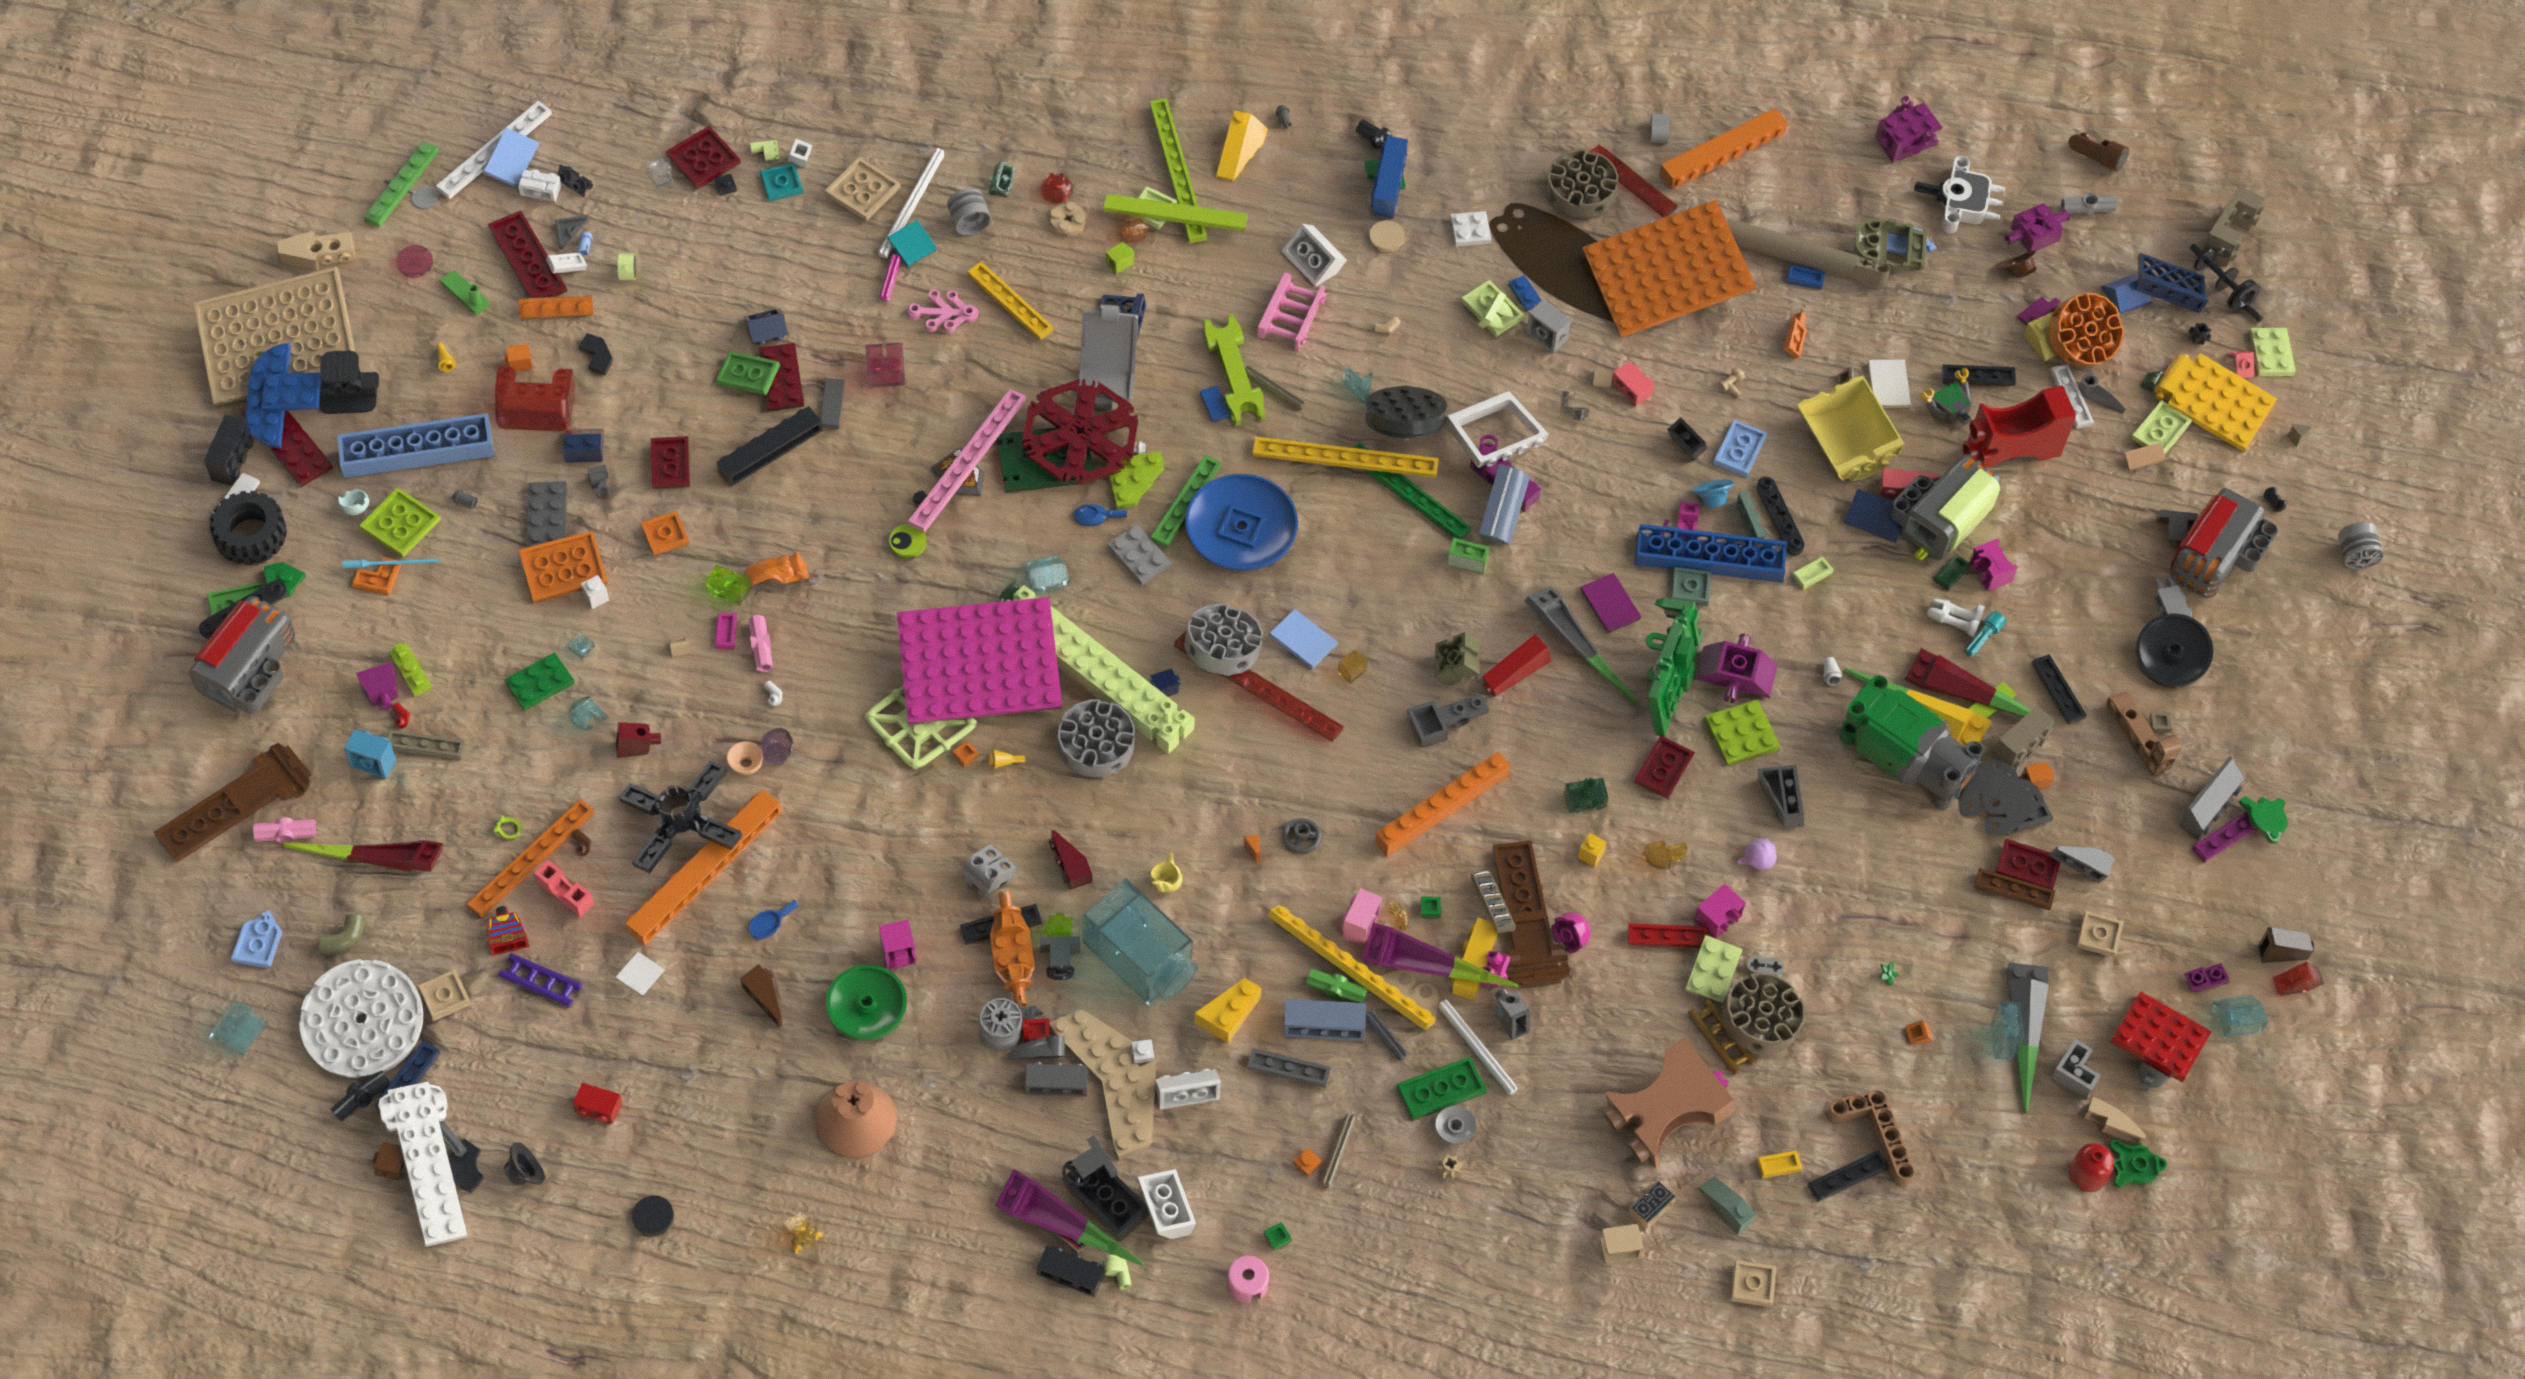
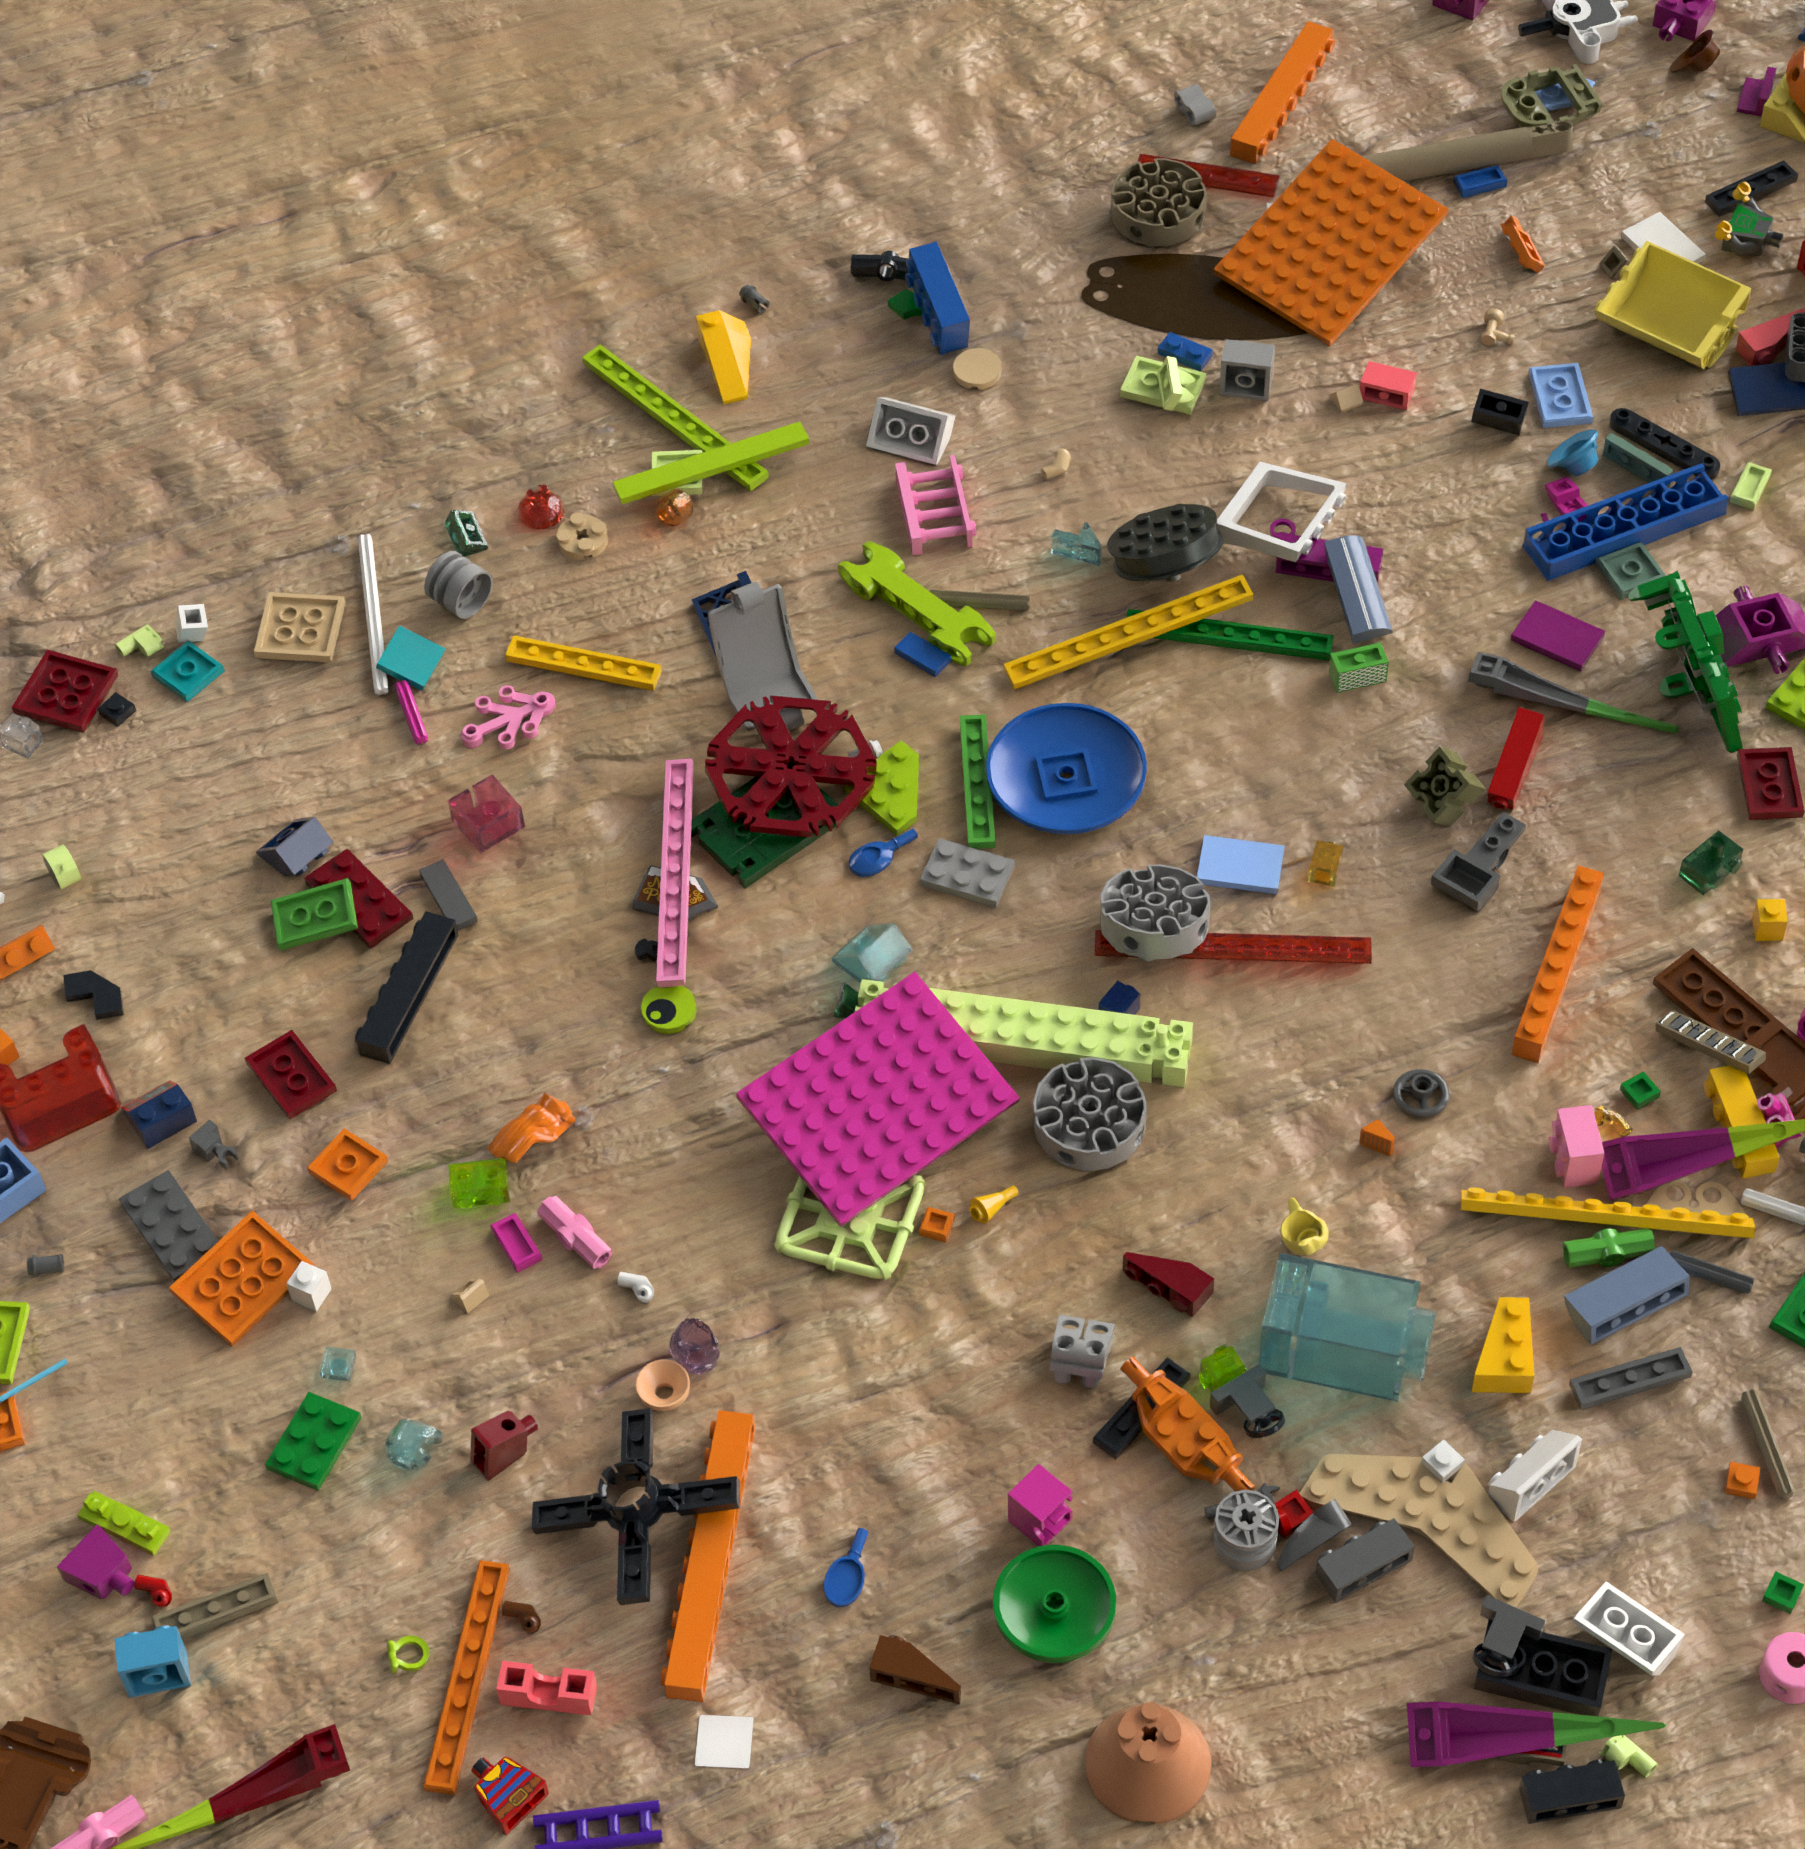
camera: 25 degrees left, 5 degrees down
lime brick [1106,242,1135,274] -> none
white plate [1450,211,1491,247] -> none
clear smoke plate [1560,391,1589,421] -> none

